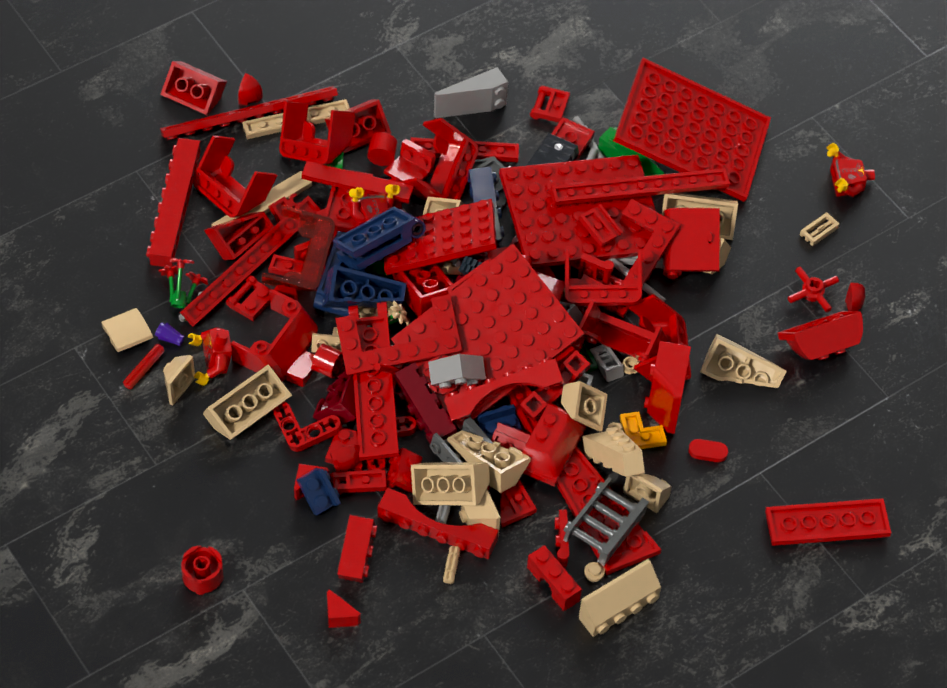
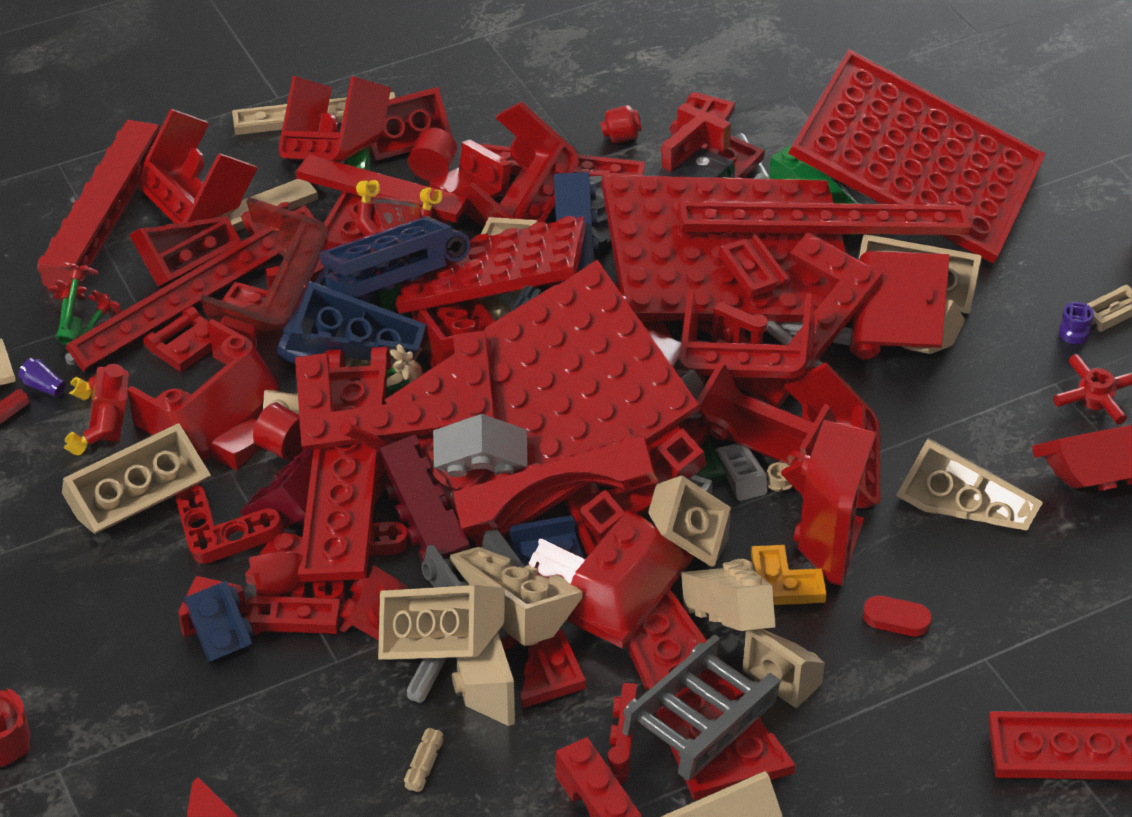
camera: 10 degrees right, 10 degrees down
red plate [160,86,338,139] -> none
red slope [161,61,227,115] -> none
tan slope [163,355,195,406] -> none
red brick [238,73,263,105] -> none
red wedge [337,515,378,583] -> none
red arch [377,488,499,559] -> none
light grey slope [434,67,508,118] -> none
tan plate [584,562,605,582] -> none
none -> red head [600,105,643,144]
none -> red bracket [661,103,731,172]
none -> dark purple wheel [1059,302,1094,344]

